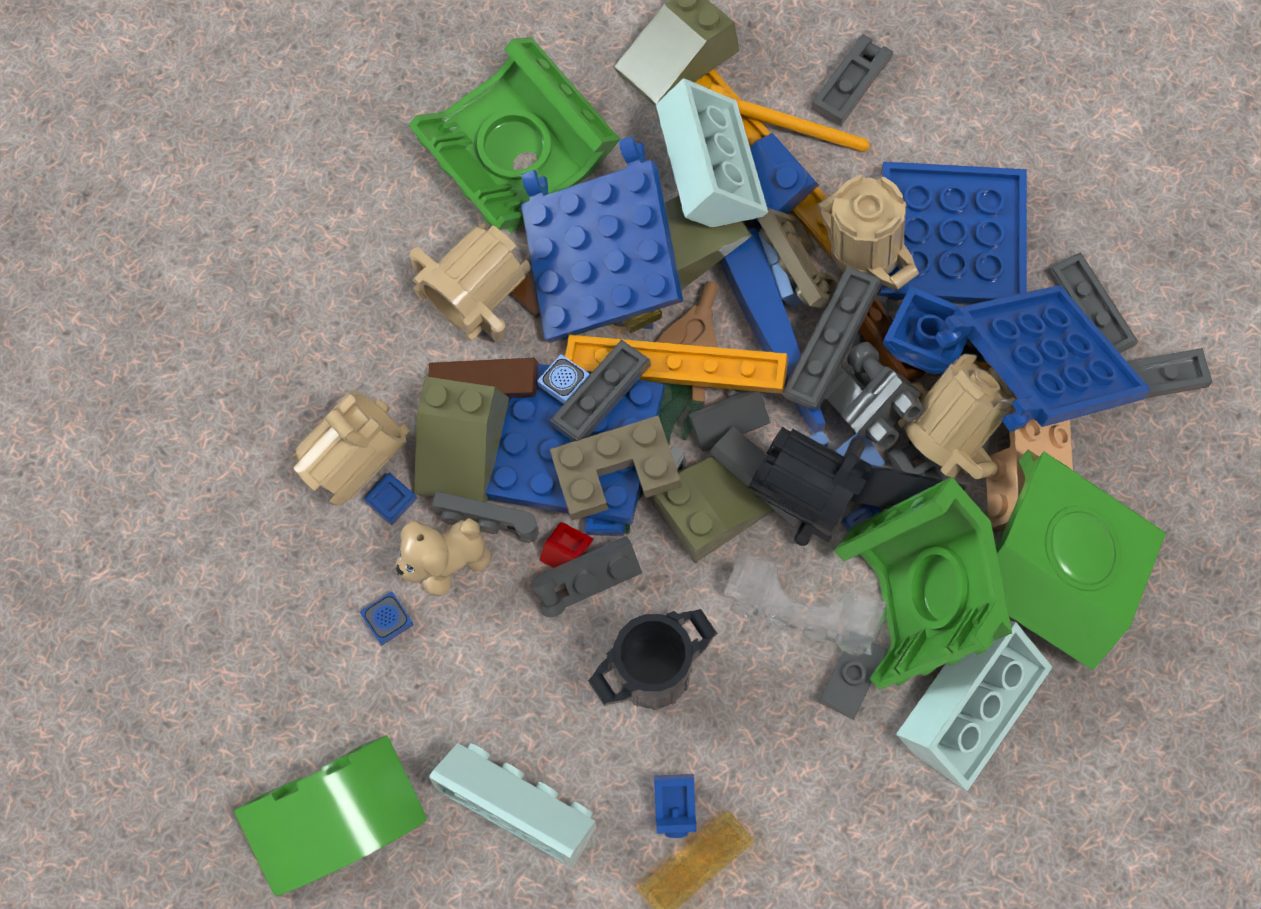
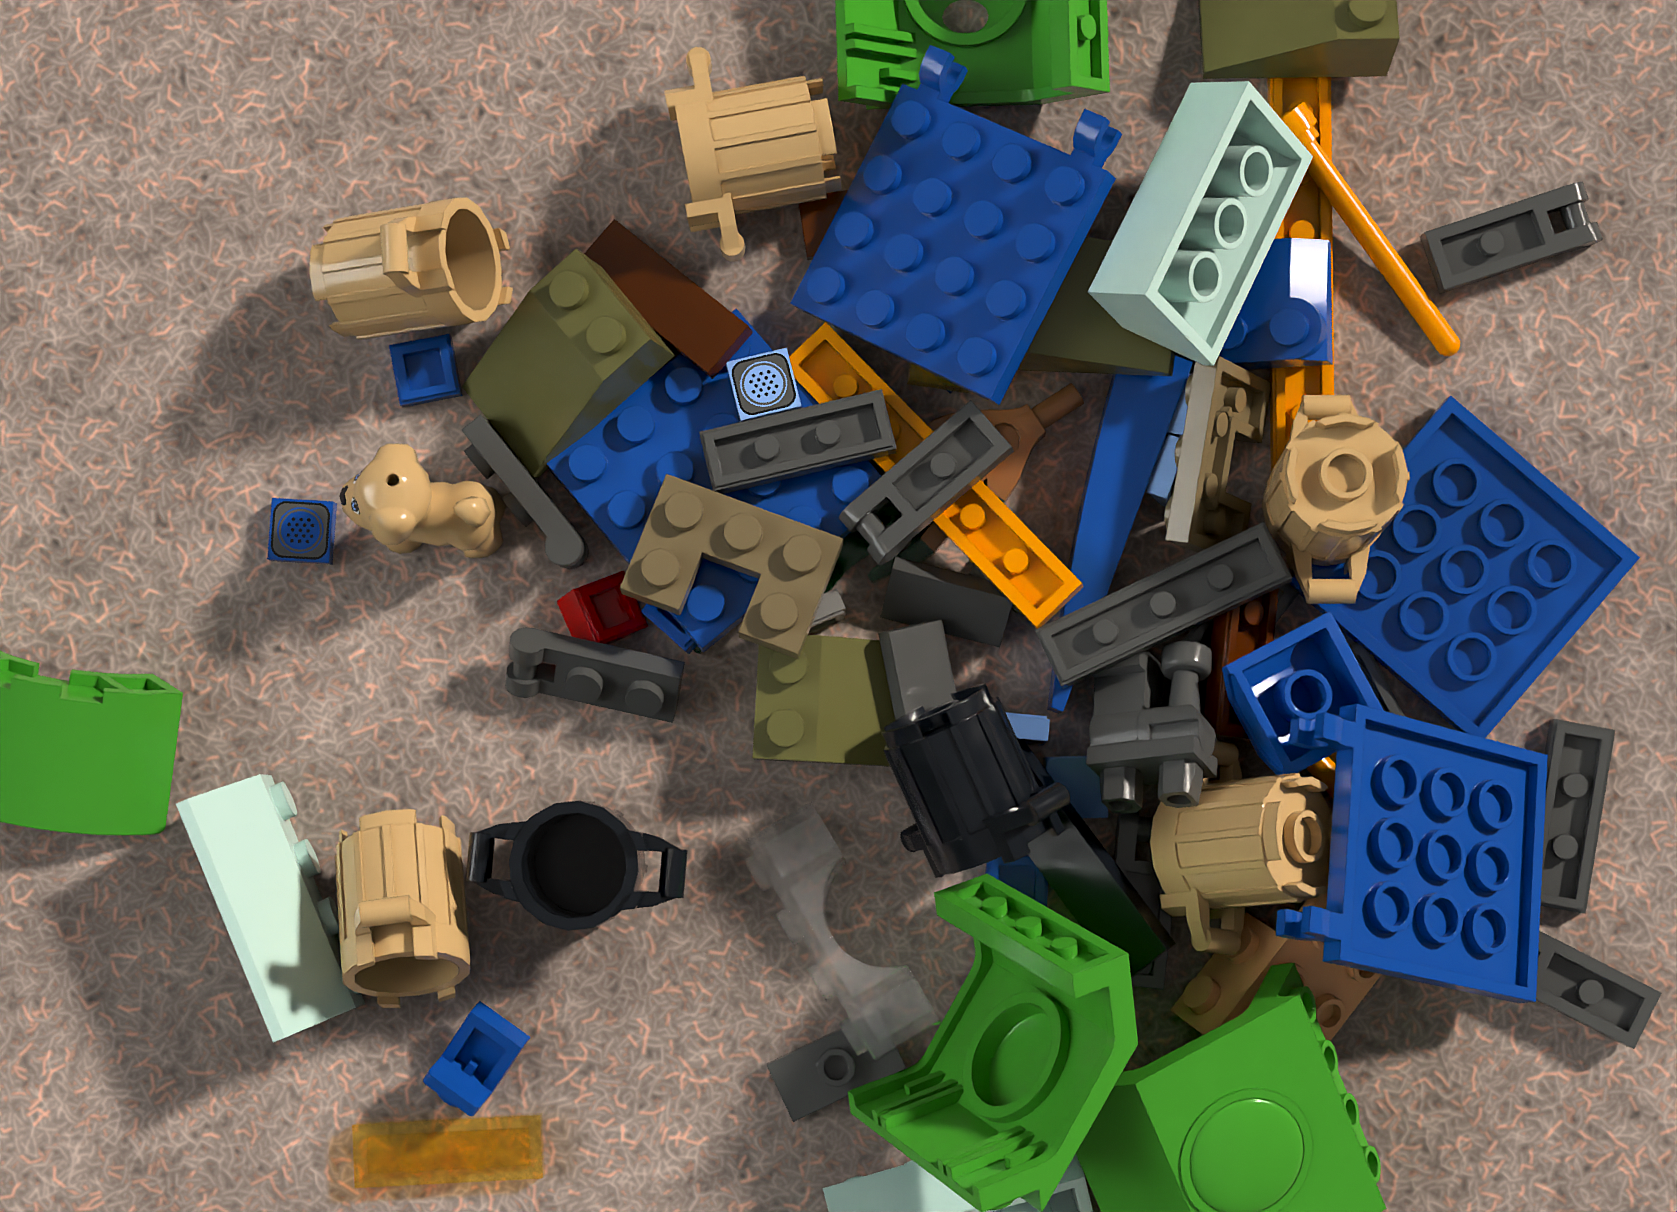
camera: 35 degrees right, 15 degrees up
none -> tan container [335,809,471,1008]
none -> dark grey plate [839,400,1014,565]

